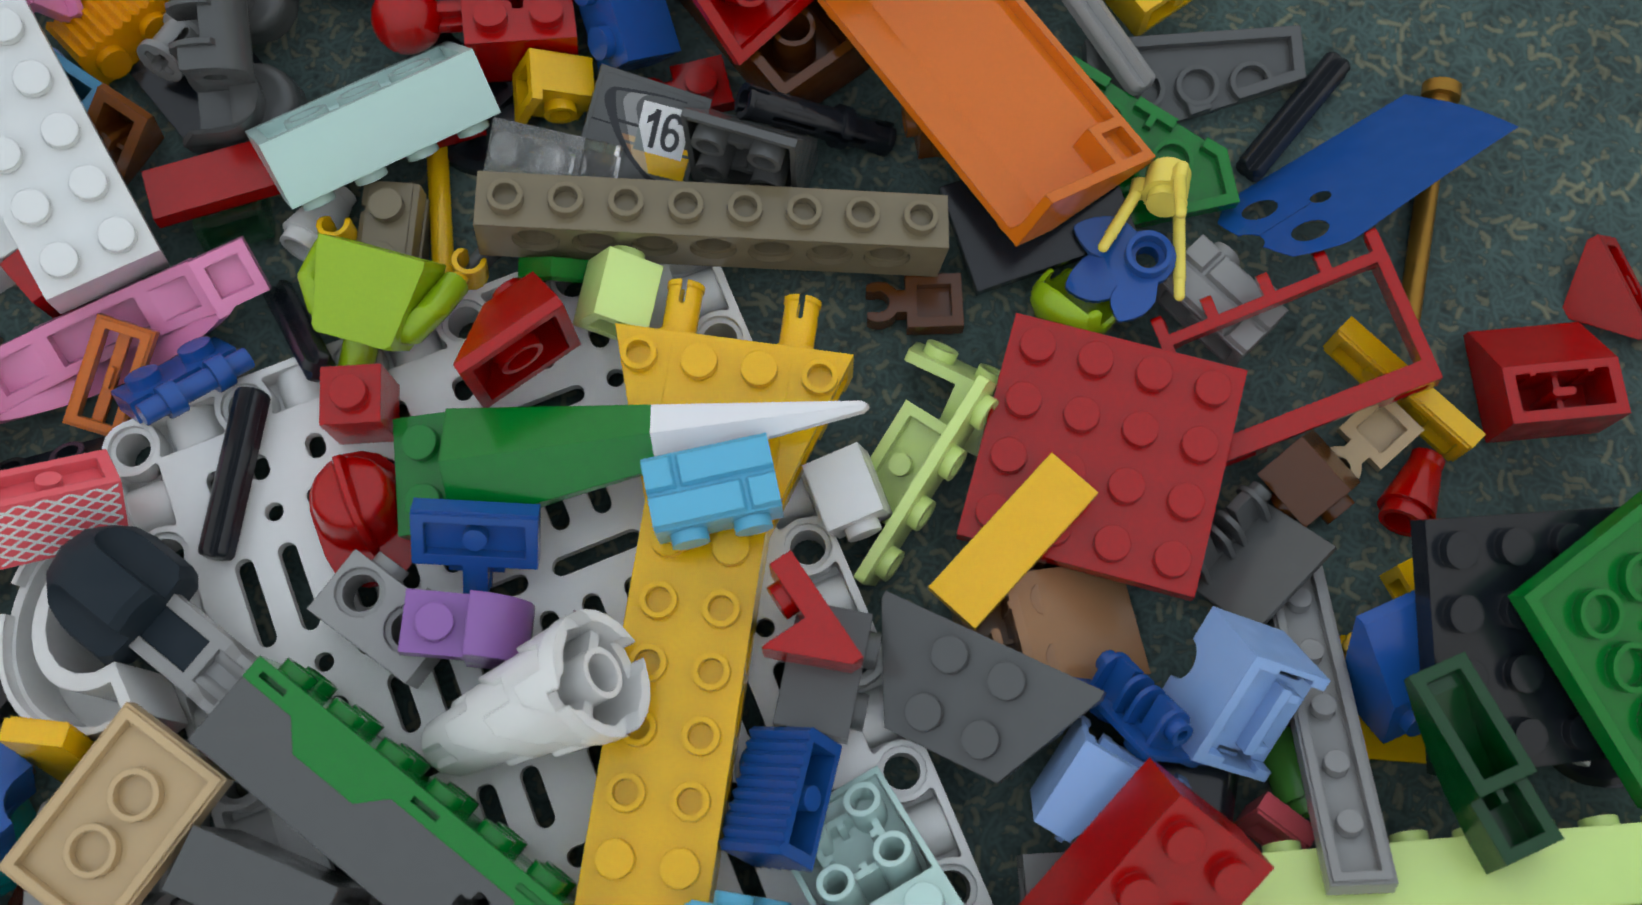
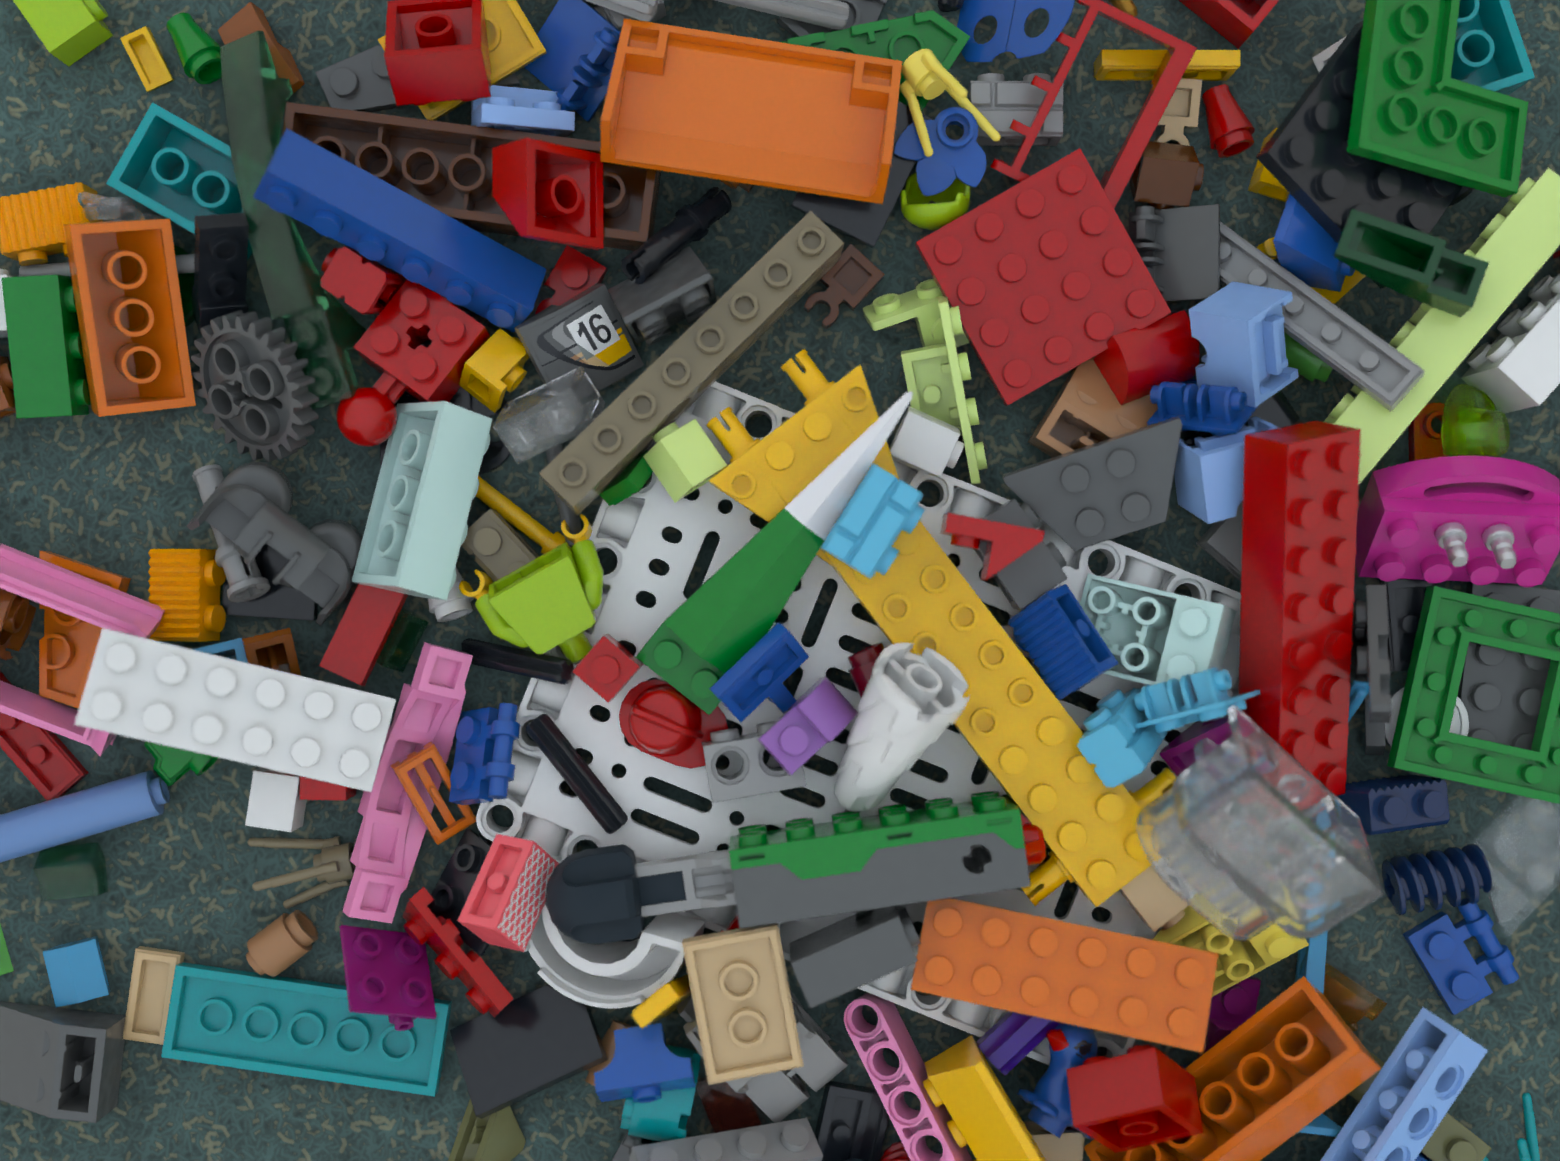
camera: 50 degrees left, 15 degrees up
red slope [453,271,581,408] -> none
yellow tile [928,452,1099,631] -> none
coral tile [1234,791,1314,849] -> none
none -> red brick [1093,310,1200,405]

